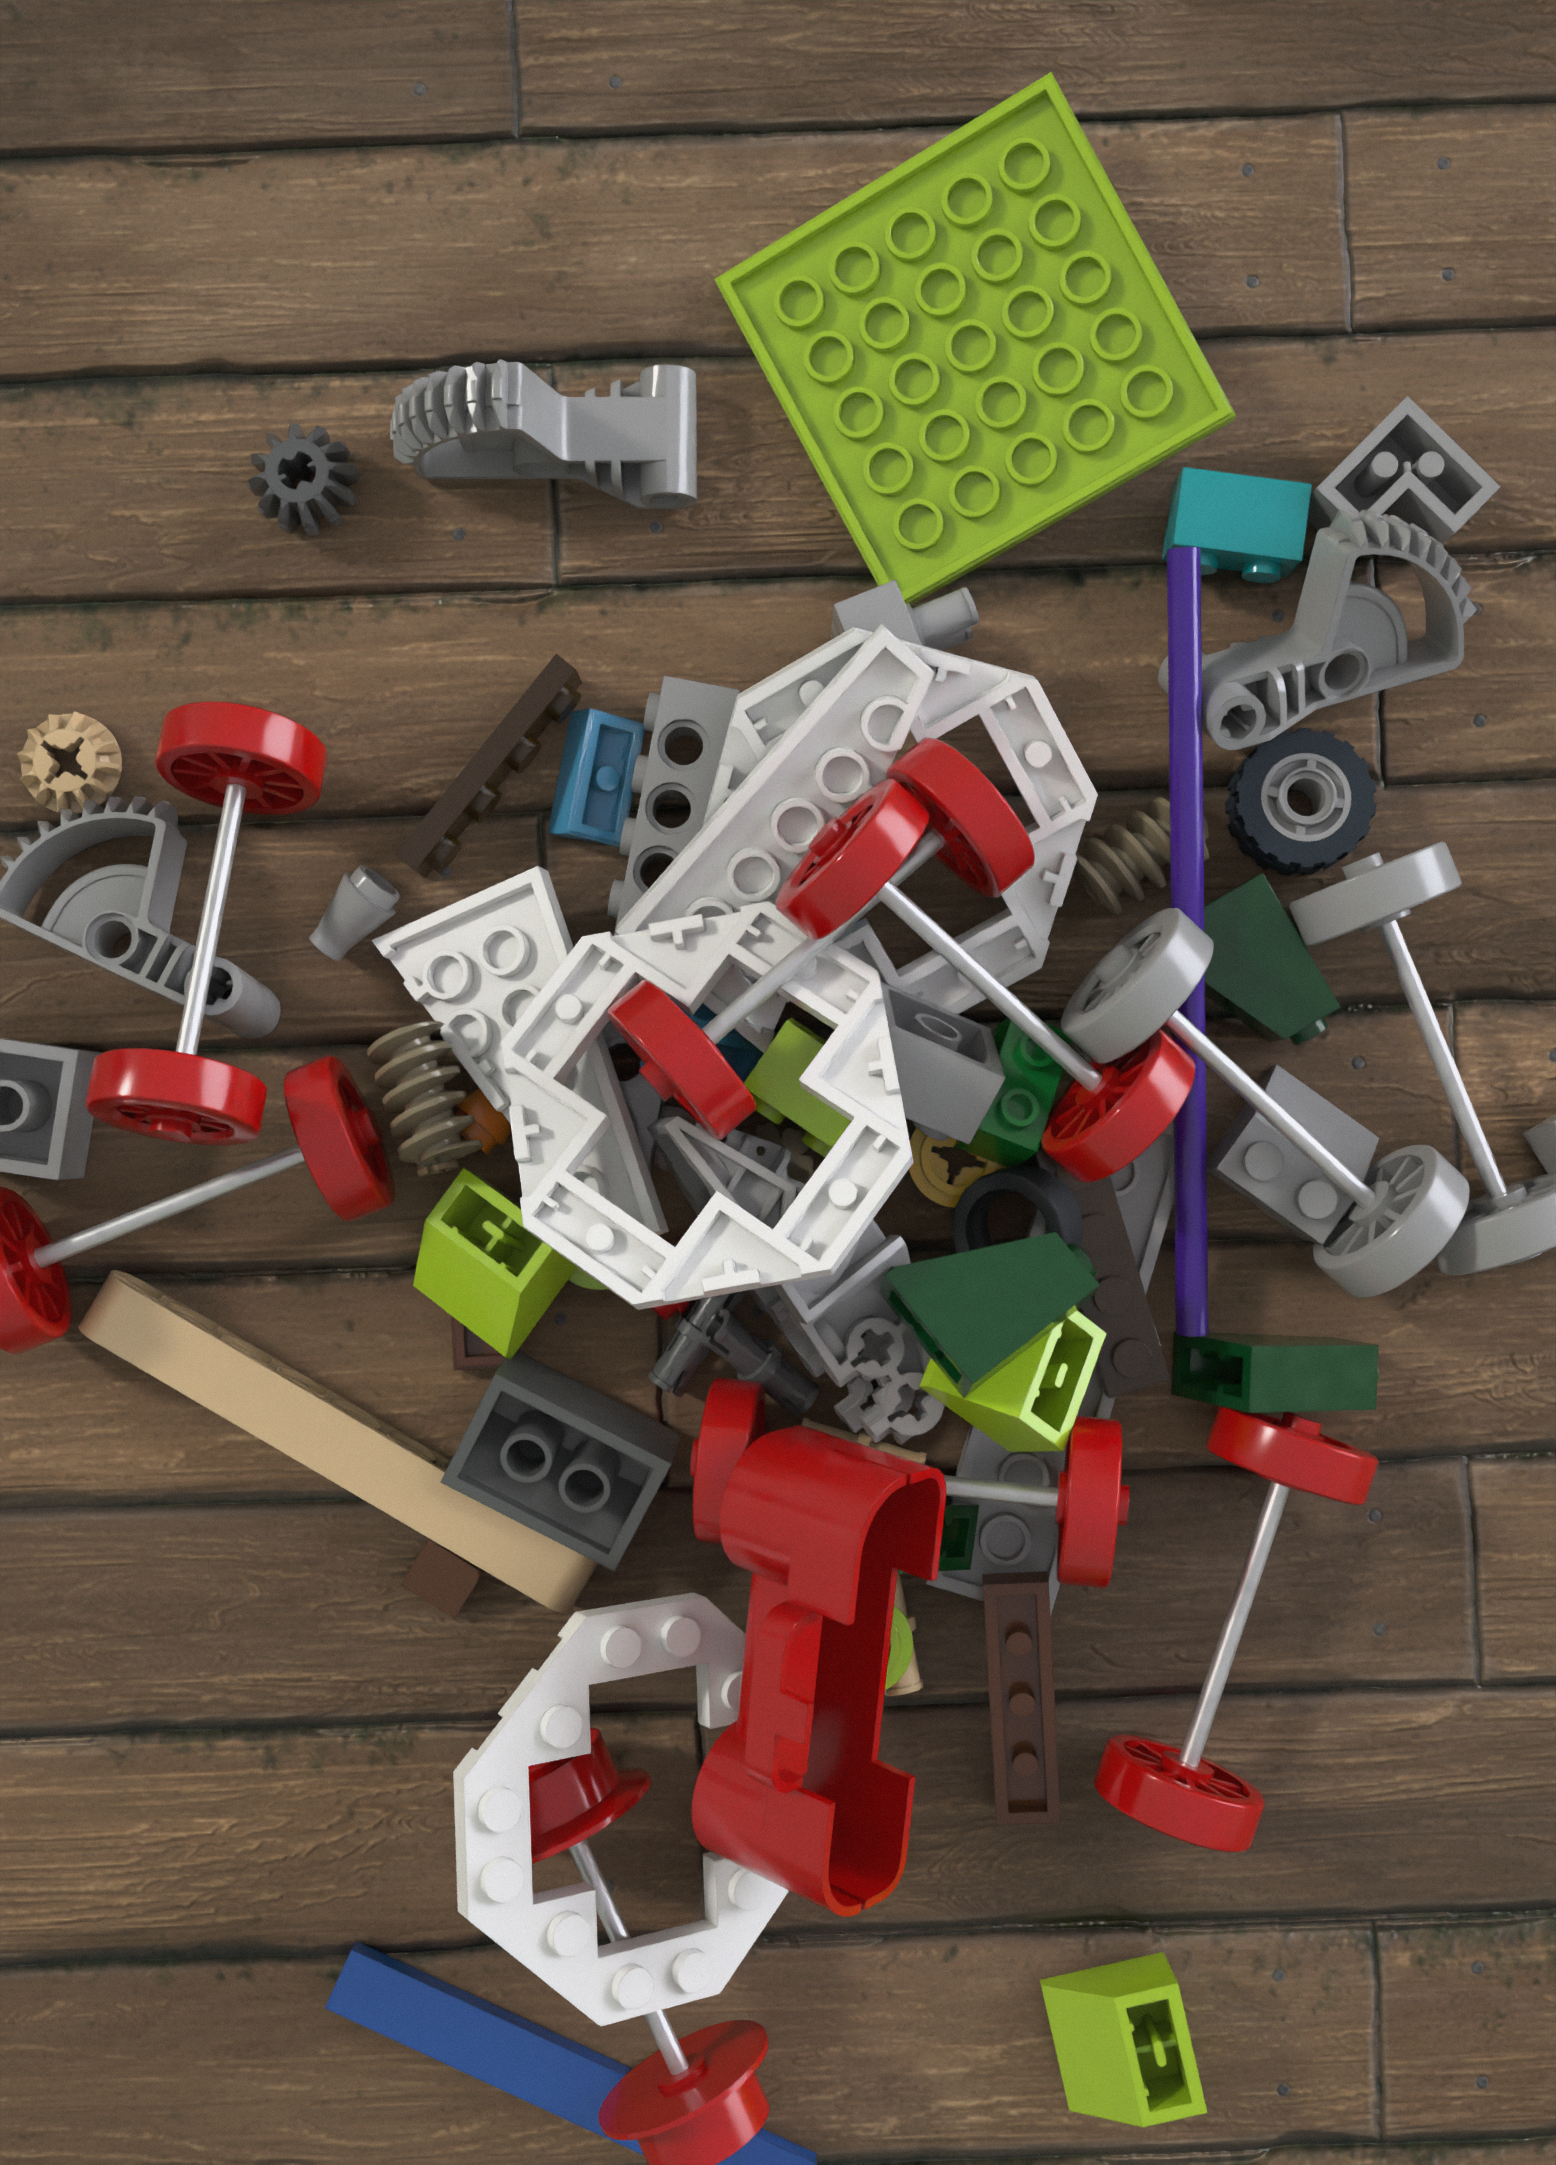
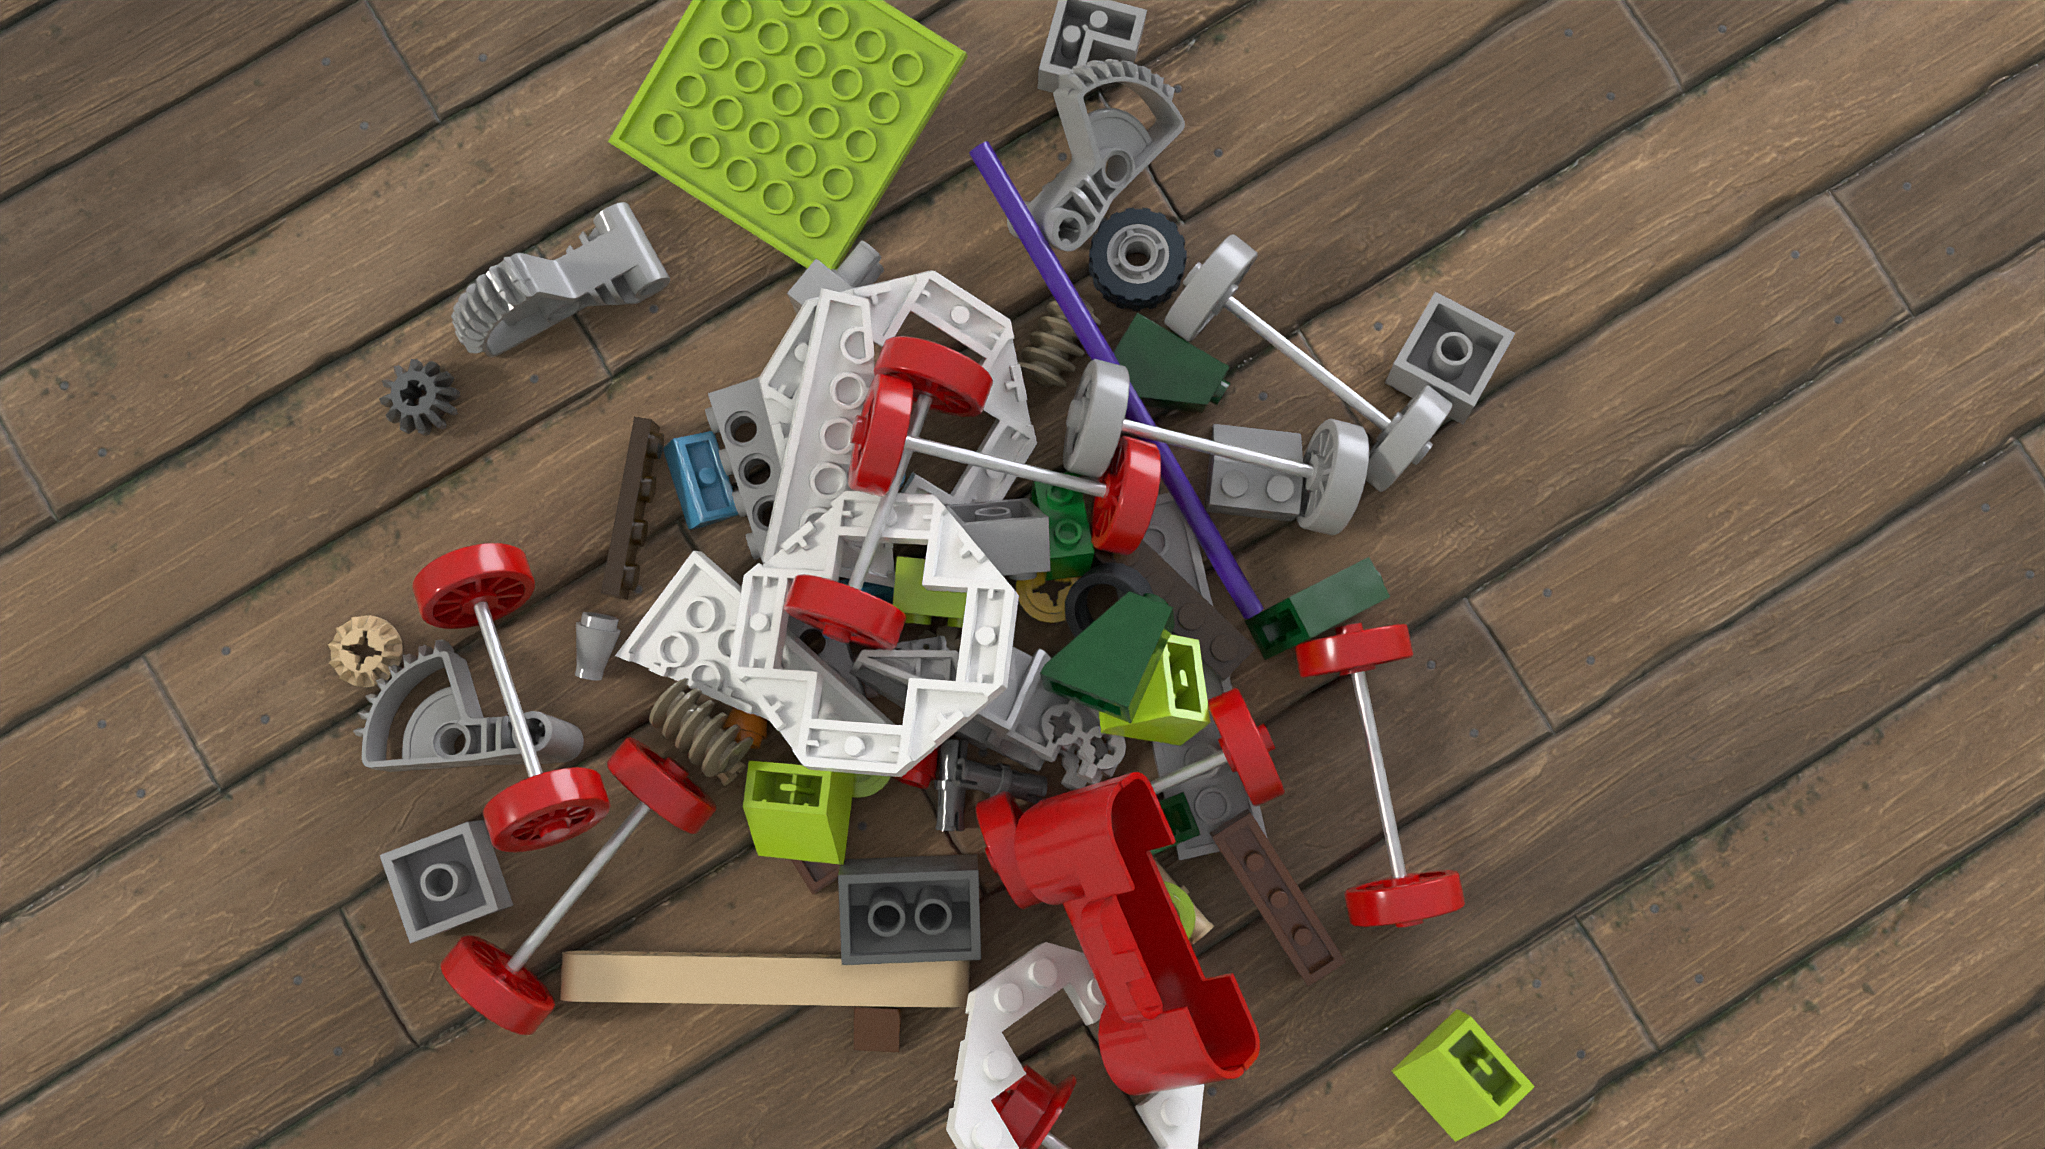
camera: 35 degrees left, 5 degrees down
teal brick [1162,467,1312,583] -> none

